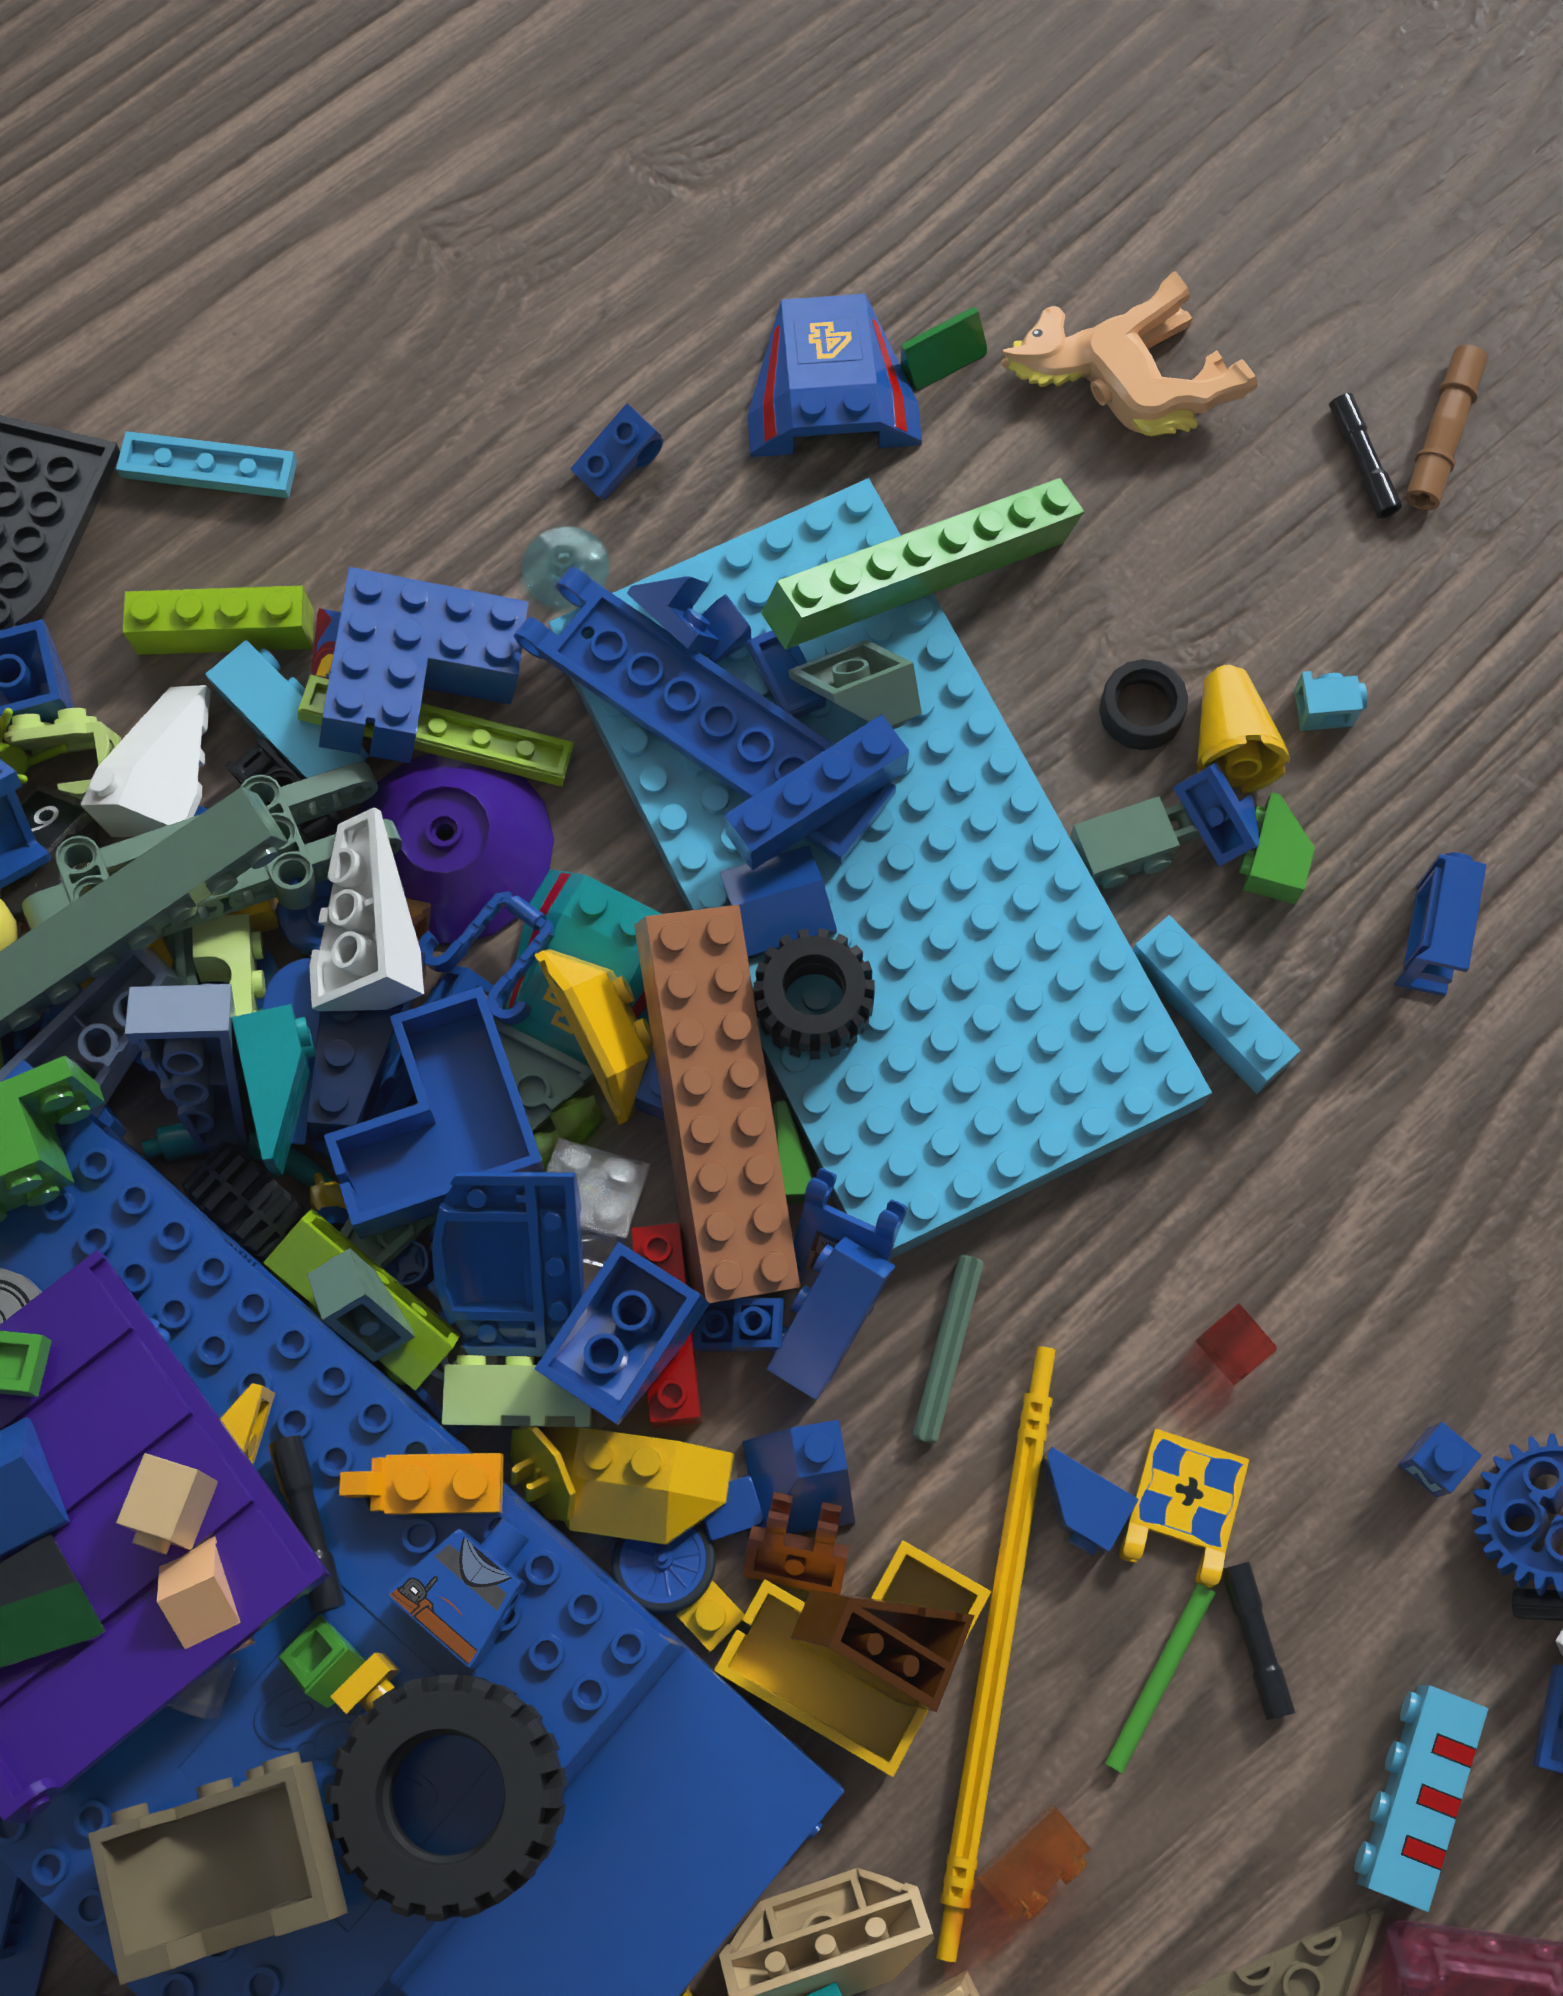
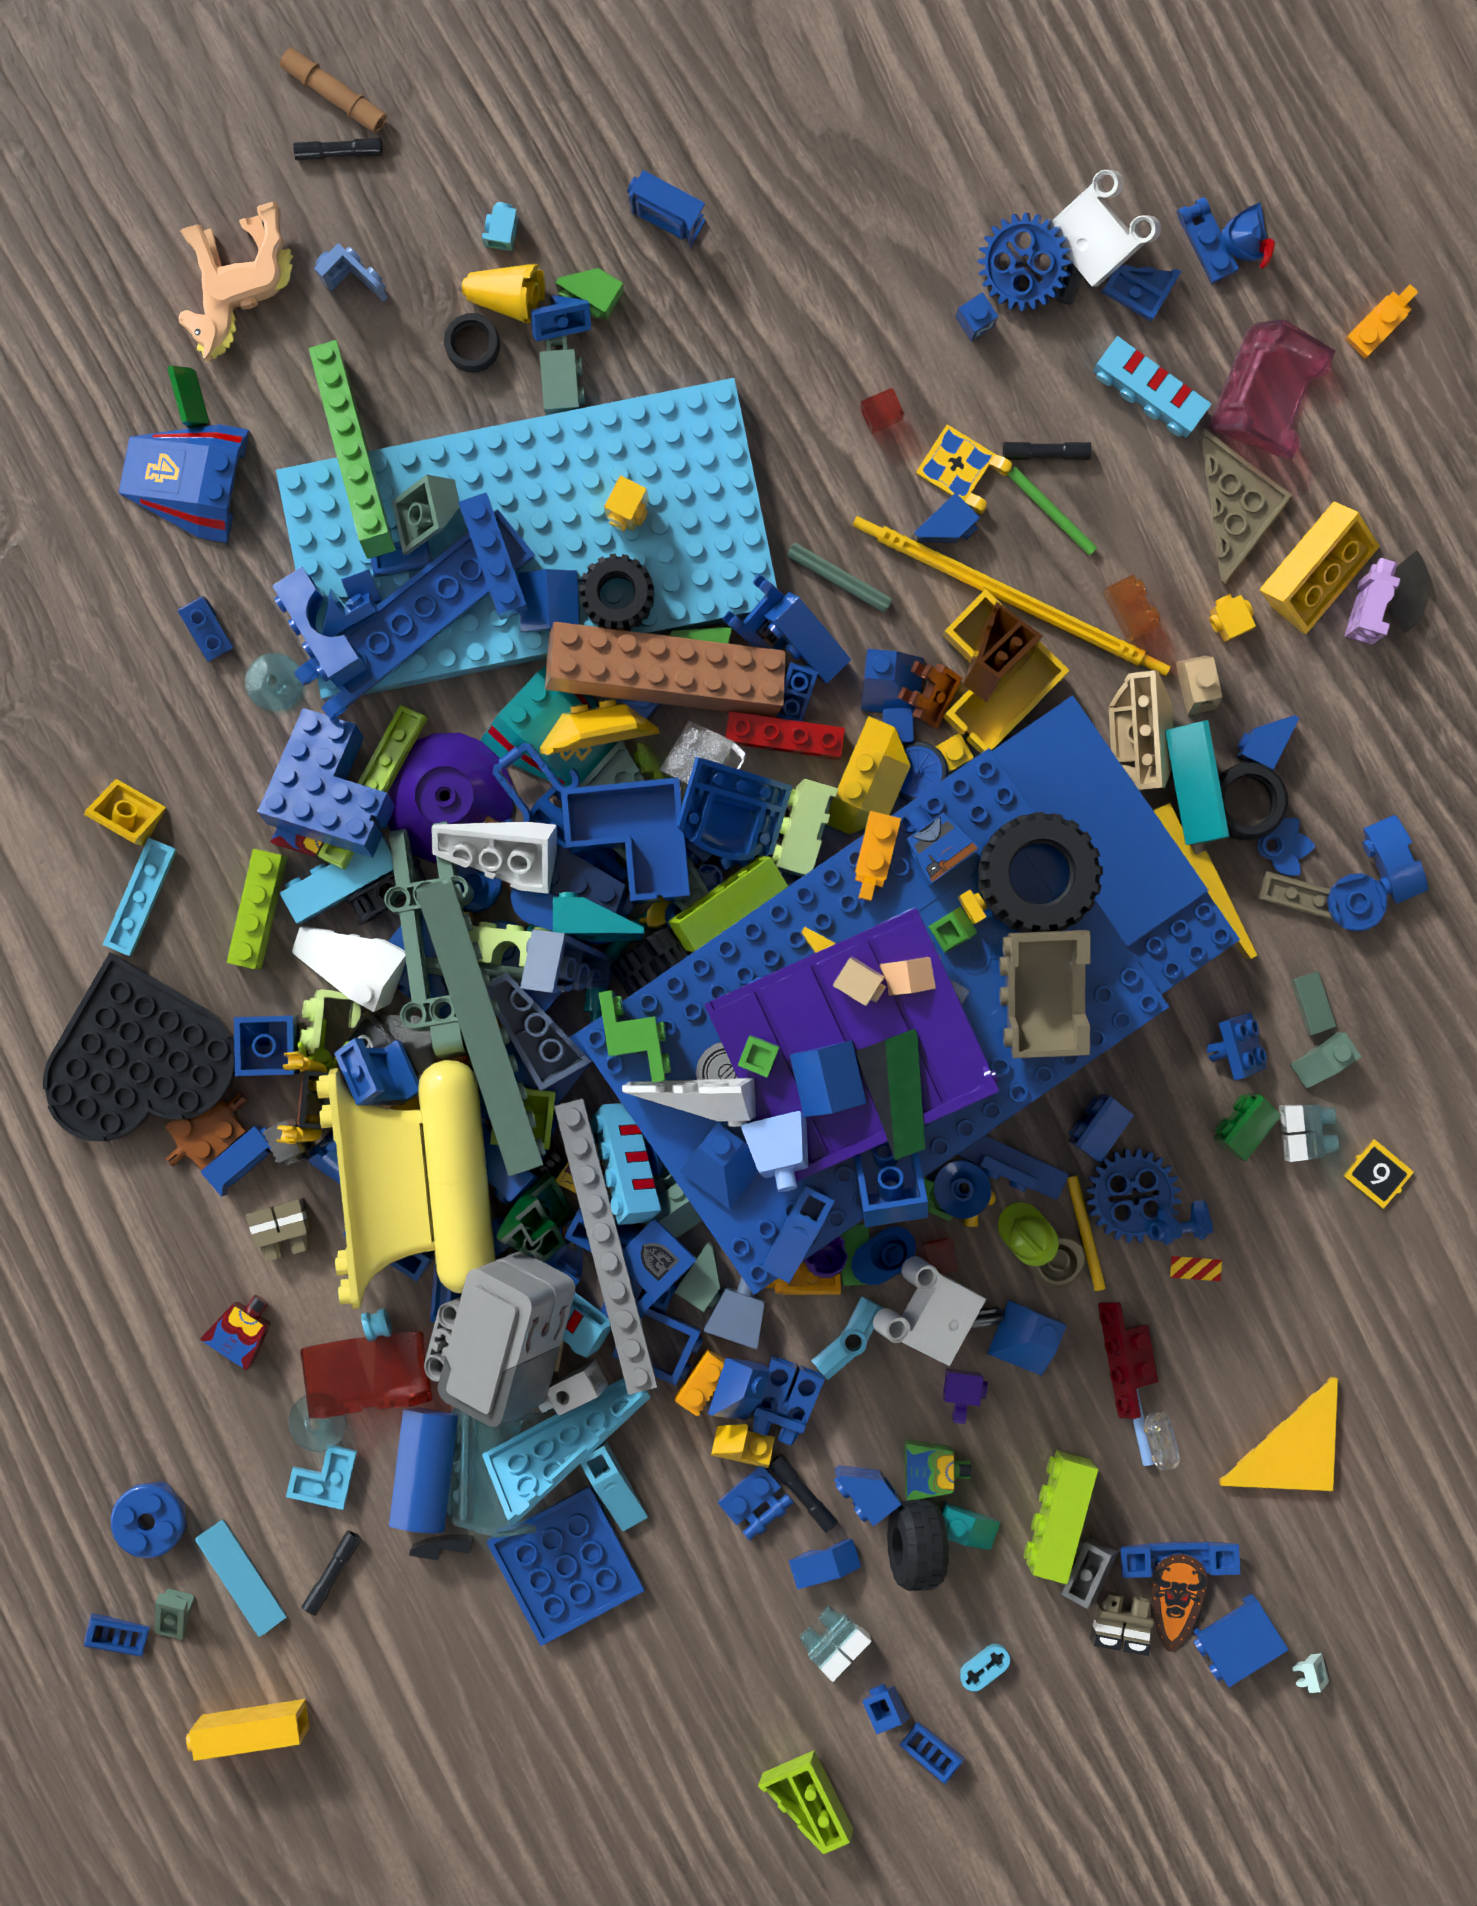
camera: 80 degrees left, 15 degrees up
black piece [268,1435,346,1615] -> none
sand green slope [307,1248,415,1362] -> none
yellow piece [510,1426,576,1521] -> none
blue slope [535,1241,710,1425] -> none
medium azure brick [1133,915,1301,1094] -> none
none -> yellow slope [84,779,166,846]
none -> arch [272,567,367,688]
none -> medium blue bracket [314,243,387,302]
none -> yellow brick [604,475,649,532]

